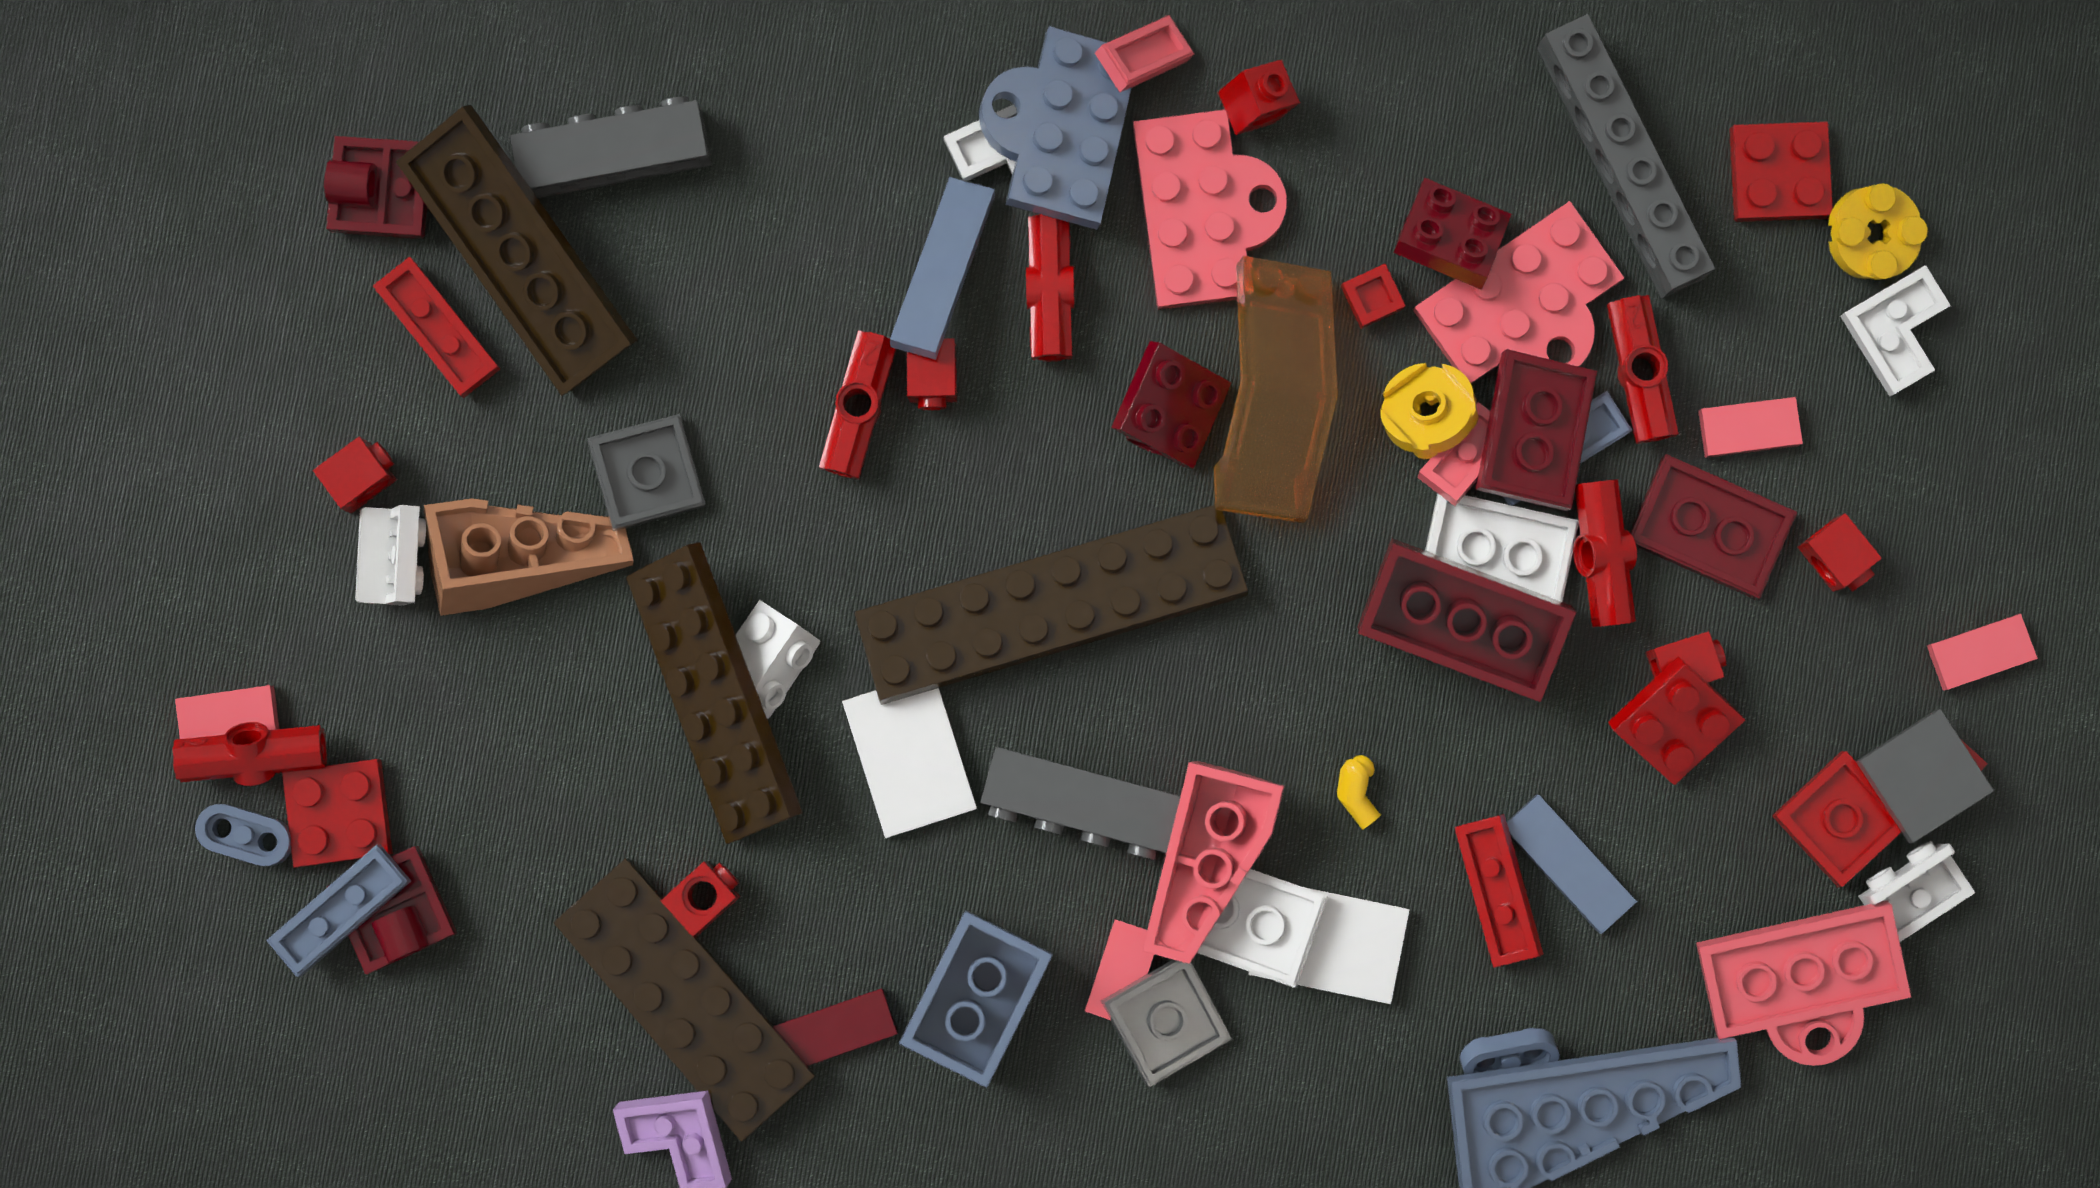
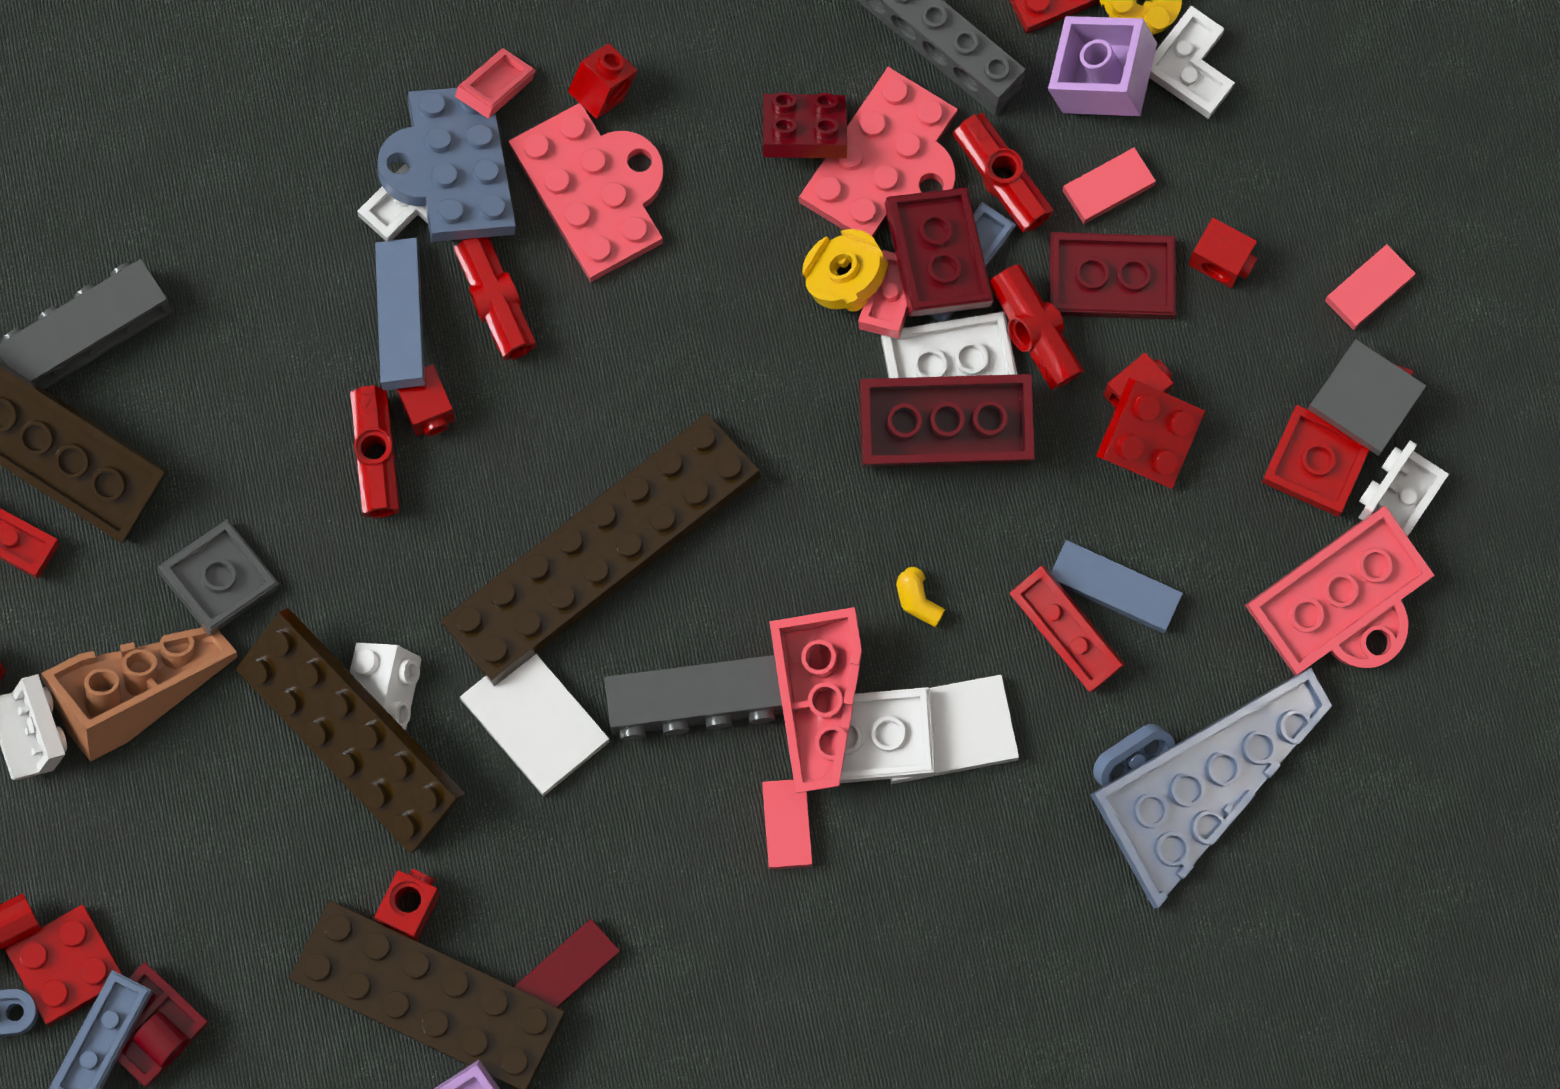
camera: 30 degrees left, 10 degrees down
sand blue brick [899,910,1053,1088] -> none
tile [1101,959,1232,1087] -> none
dark red plate [1111,341,1231,469] -> none
clear orange windscreen [1214,256,1338,523] -> none
red plate [1341,264,1406,329] -> none
none -> lavender brick [1048,16,1157,116]

